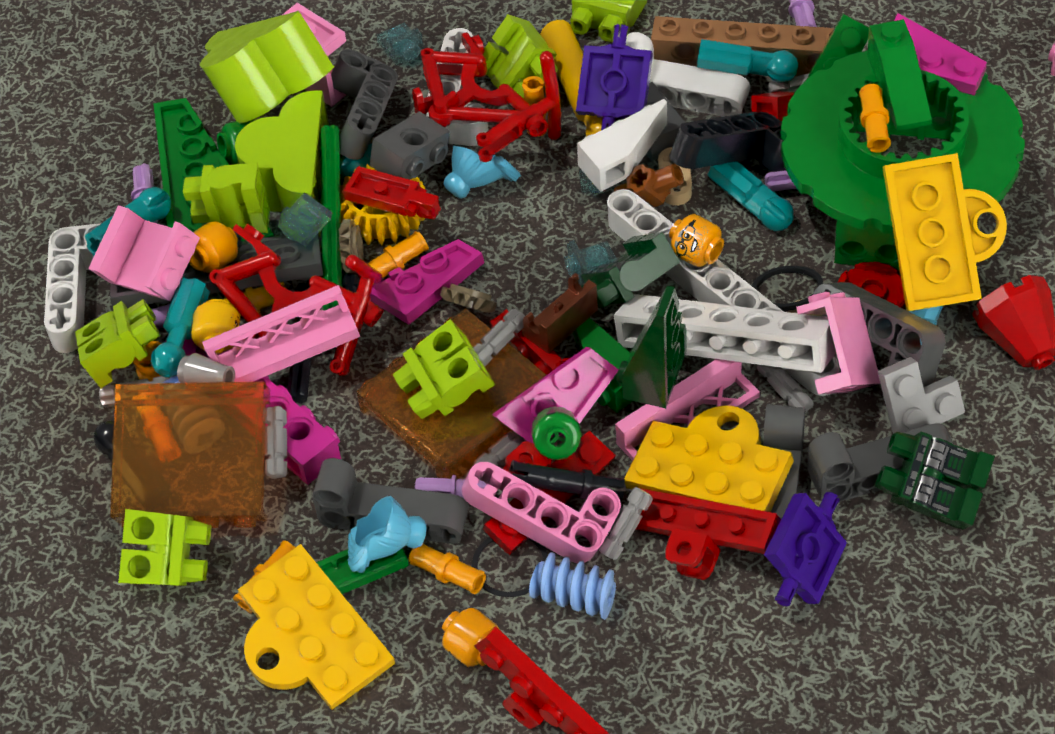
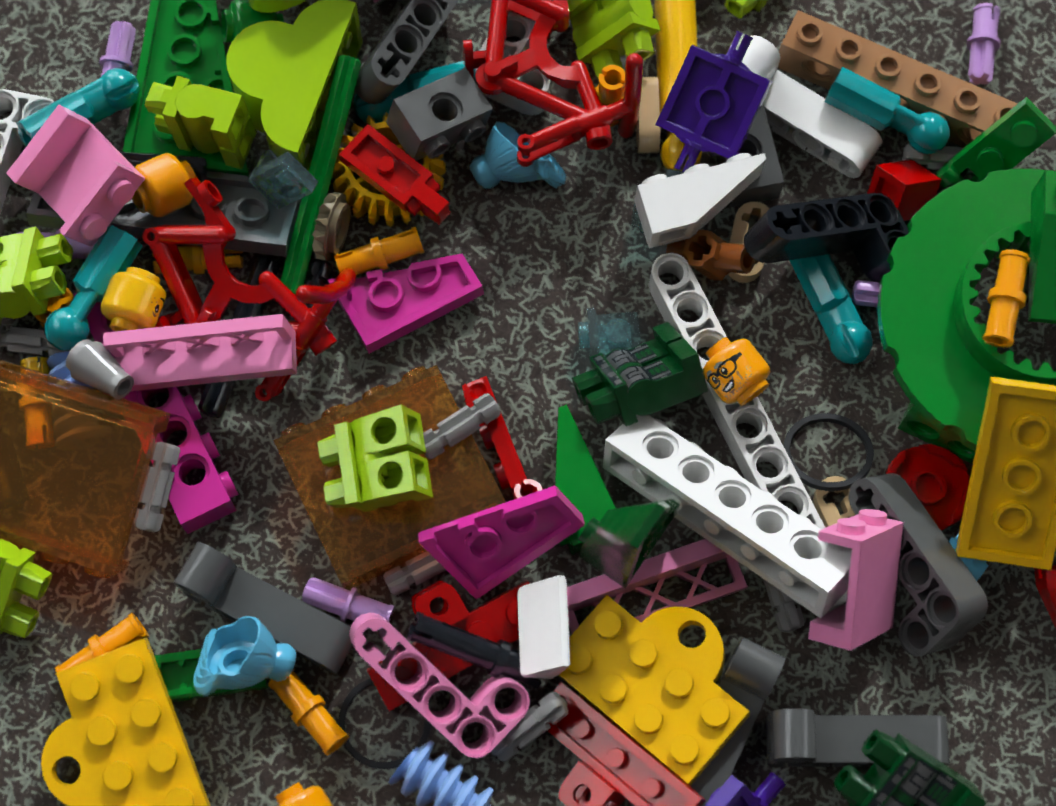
camera: 10 degrees right, 20 degrees up
dark tan gear [440,283,497,313] -> none
copper hinge [522,273,598,353] -> none
green head [531,406,582,460] -> none
light grey plate [877,357,965,434] -> none
none -> white slope [517,575,570,679]
none -> tan beam [636,77,660,153]

